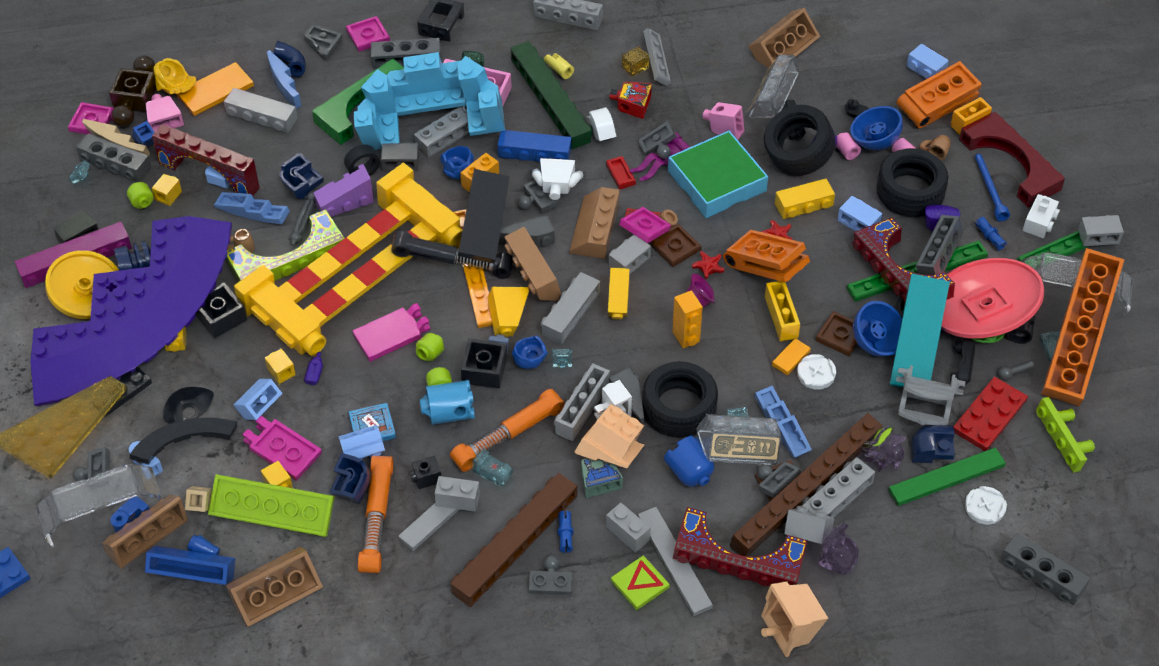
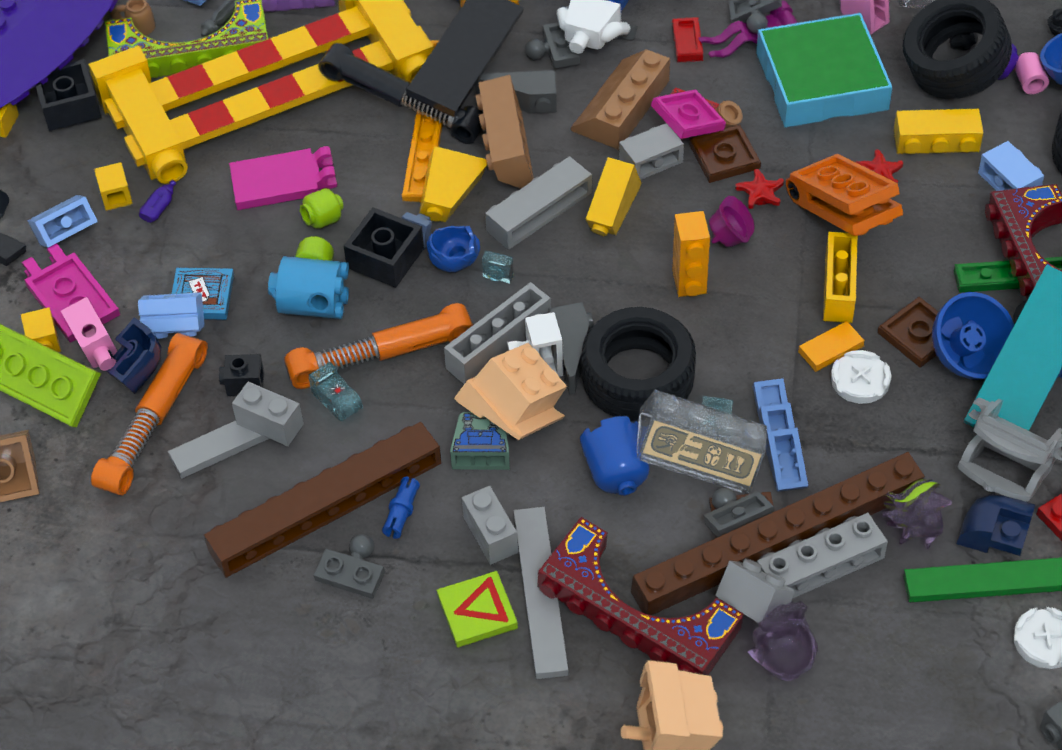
camera: 20 degrees right, 0 degrees up
none -> bright pink torso [61,297,117,371]

